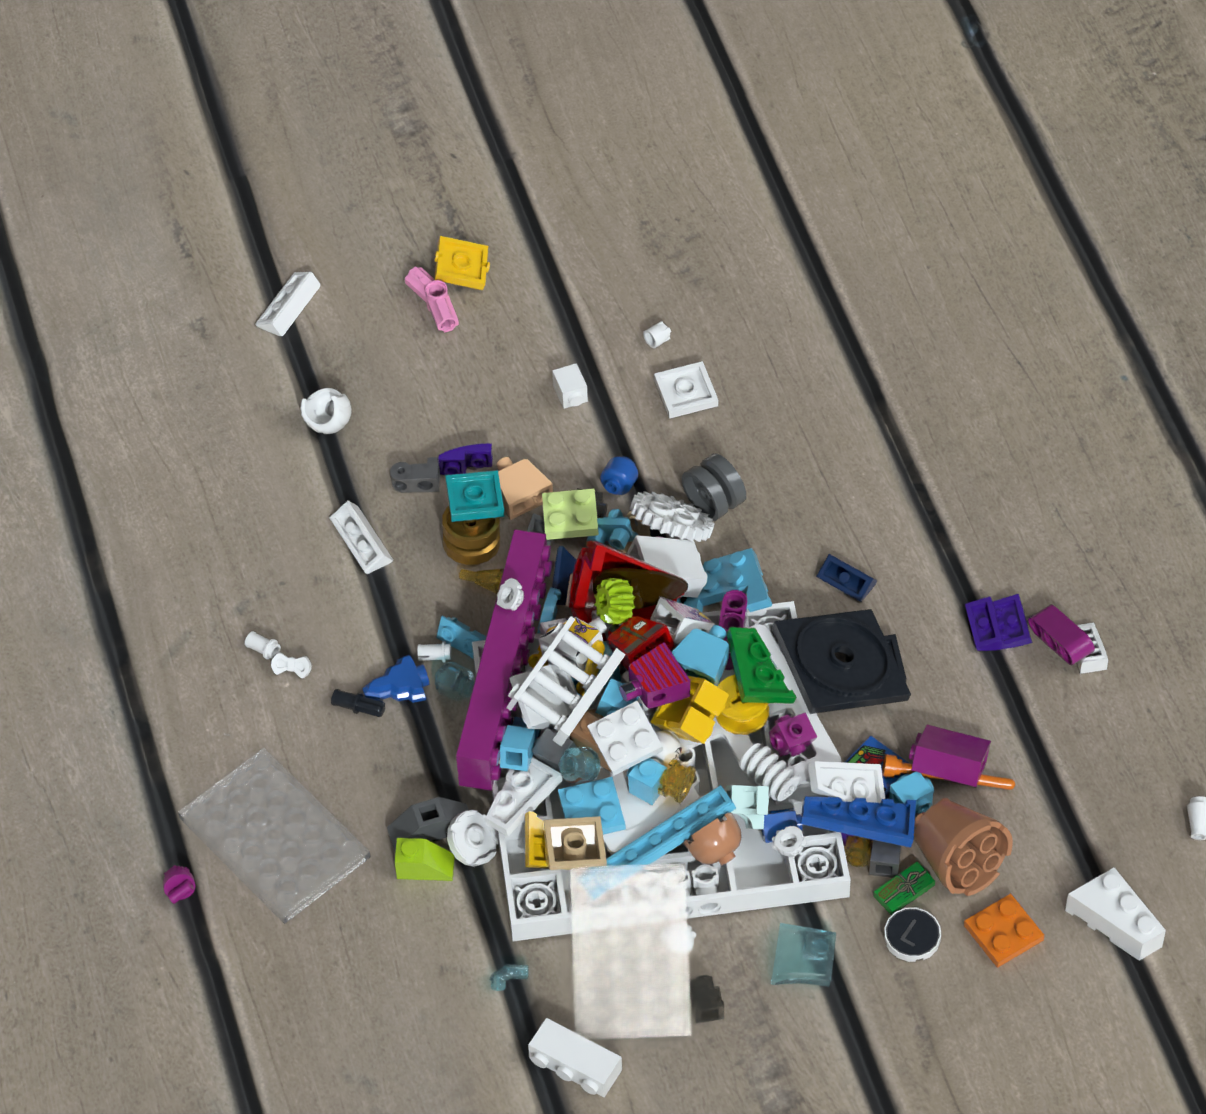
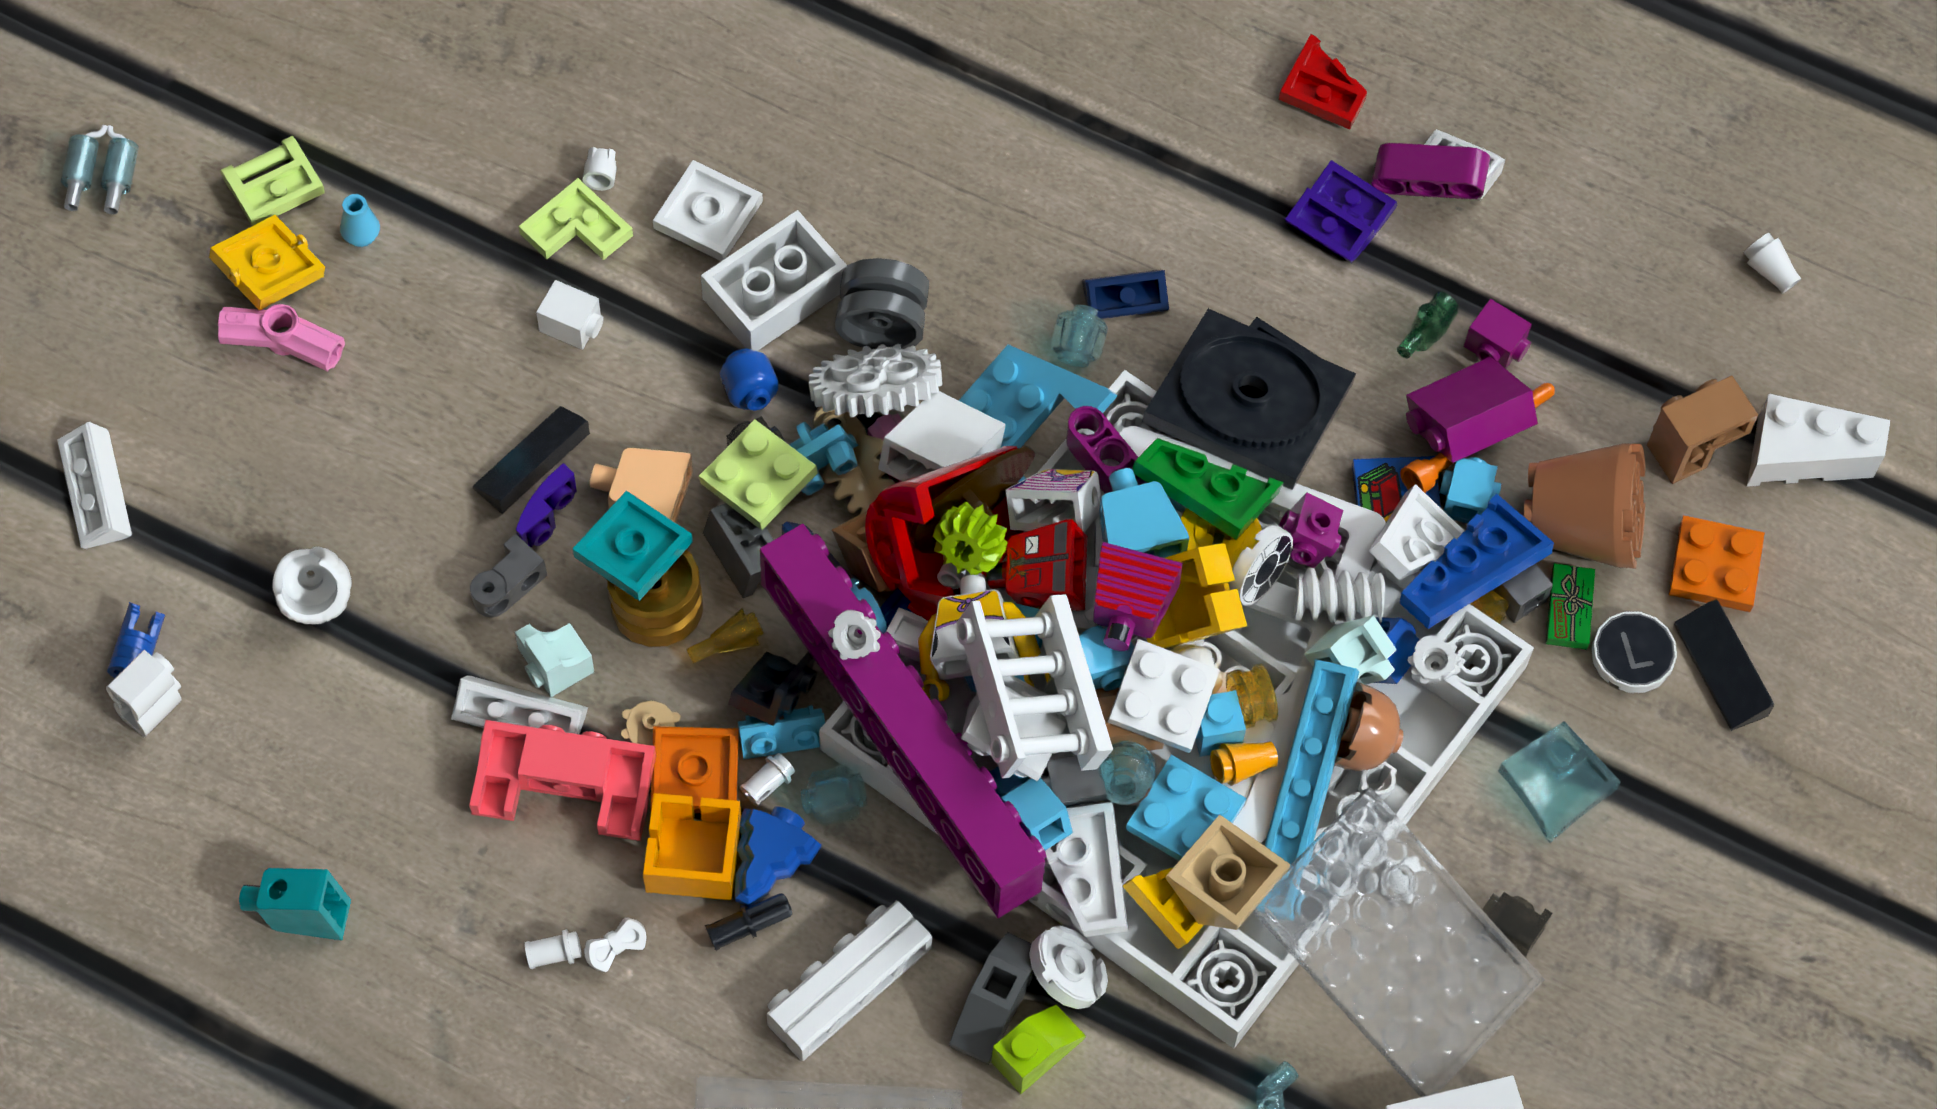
camera: 50 degrees left, 10 degrees up
none -> clear light blue piece [61,125,139,214]
none -> white brick [106,650,182,737]
none -> blue hinge [107,602,165,679]
none -> yellowish green plate [220,136,325,226]
none -> teal torso [239,868,351,940]
none -> medium azure cone [340,194,380,247]
none -> coral bracket [469,720,656,841]
none -> black slope [473,406,590,514]
none -> light aqua brick [515,623,594,697]
none -> yellowish green plate [519,178,633,260]
none -> tan piece [621,700,681,746]
none -> light orange piece [643,793,741,900]
none -> orange tile [651,726,739,813]
none -> white brick [701,210,847,351]
none -> black bracket [728,651,817,726]
none -> white brick [767,900,932,1061]
none -> clear light blue head [1051,305,1108,368]
none -> light orange cone [1210,741,1278,786]
none -> white tile [1228,525,1293,605]
none -> red wing [1278,34,1367,130]
none -> clear green piece [1397,291,1458,359]
none -> magenta brick [1463,299,1532,369]
none -> medium nougat brick [1647,375,1758,484]
none -> black slope [1674,599,1774,731]

